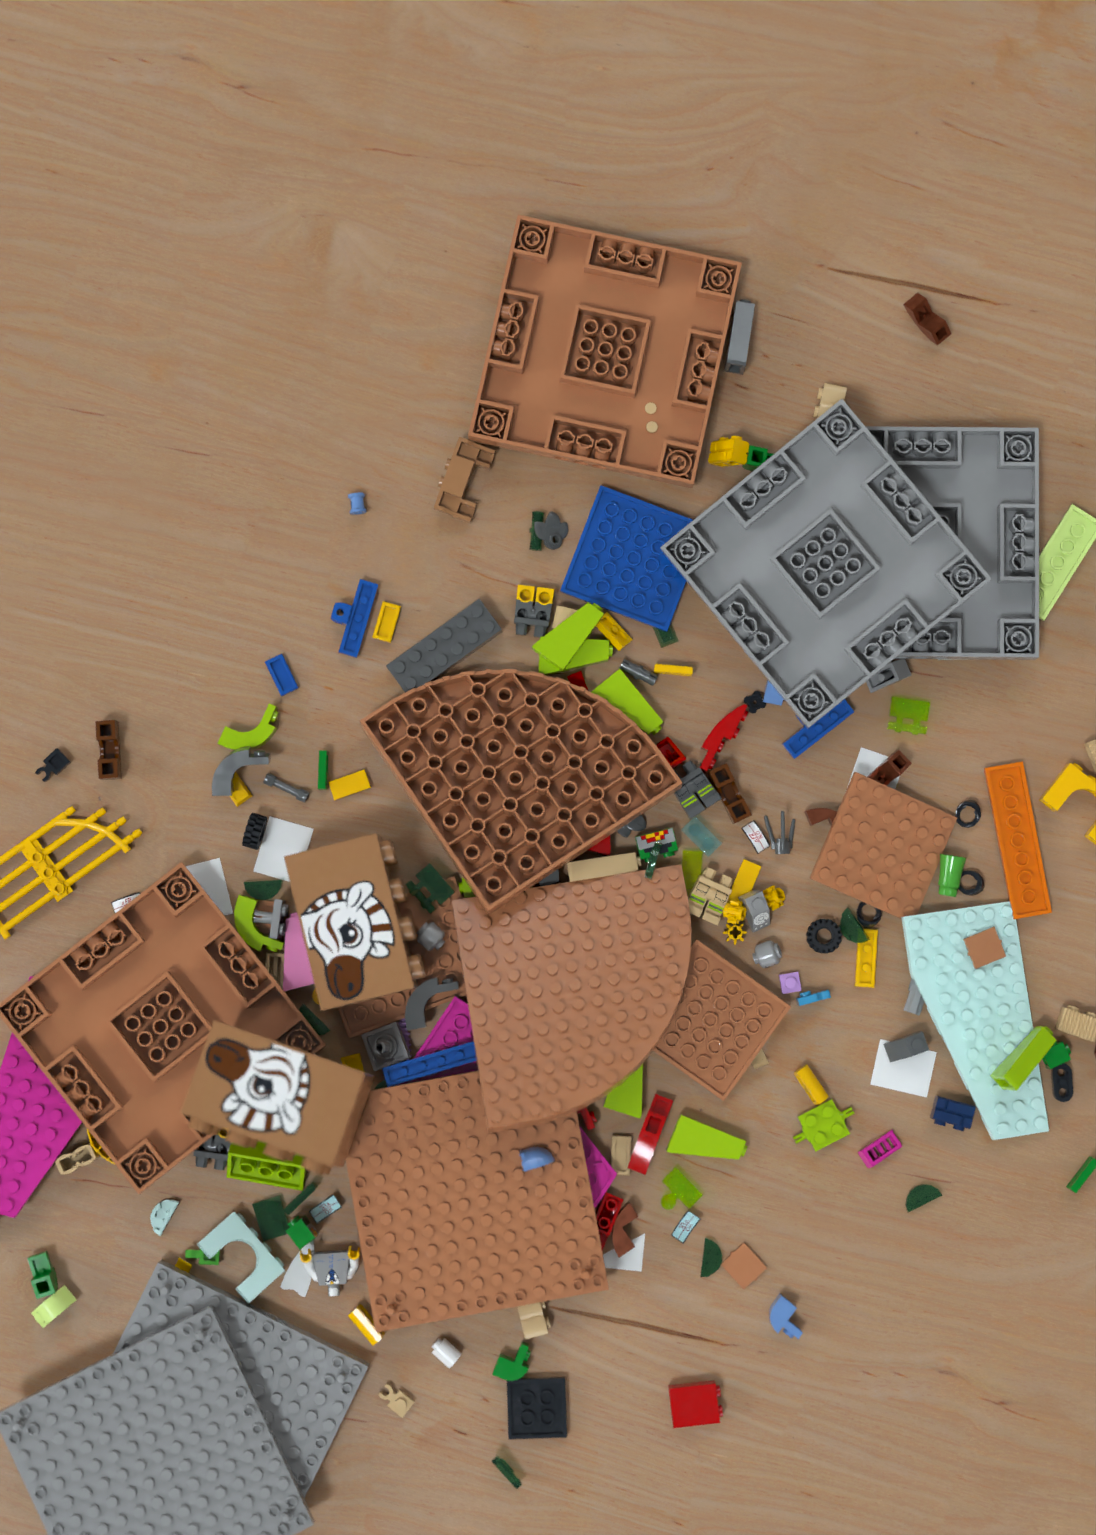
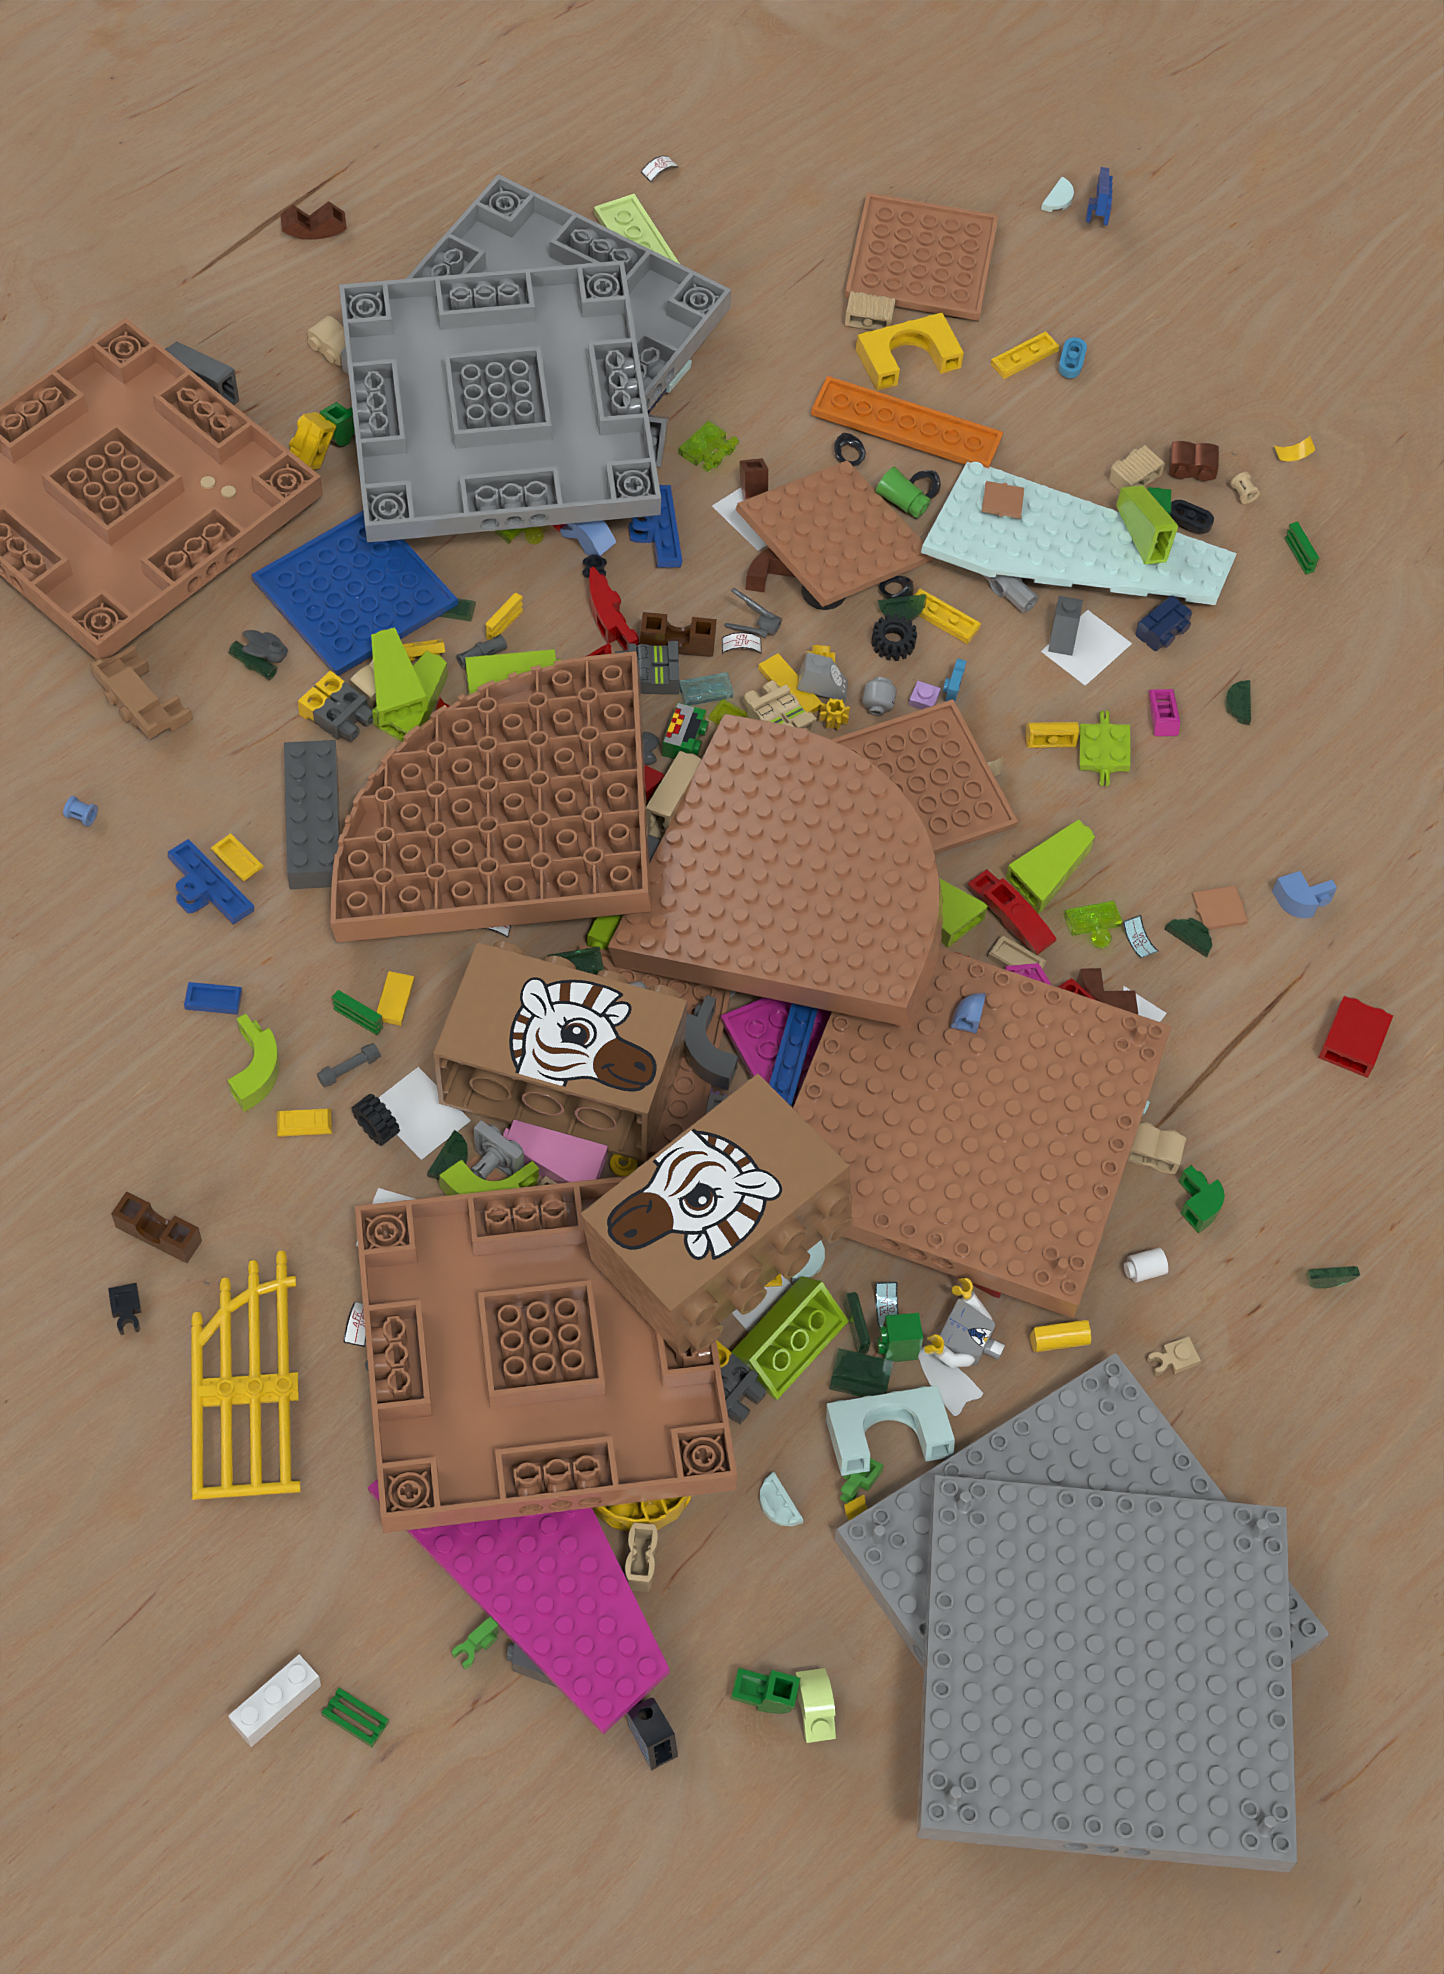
camera: 65 degrees left, 25 degrees down
dark grey arch [212,746,271,796] -> none
black plate [507,1377,567,1439] -> none
clear green tile [645,842,663,879] -> none
yellow gear [723,900,747,924] -> none

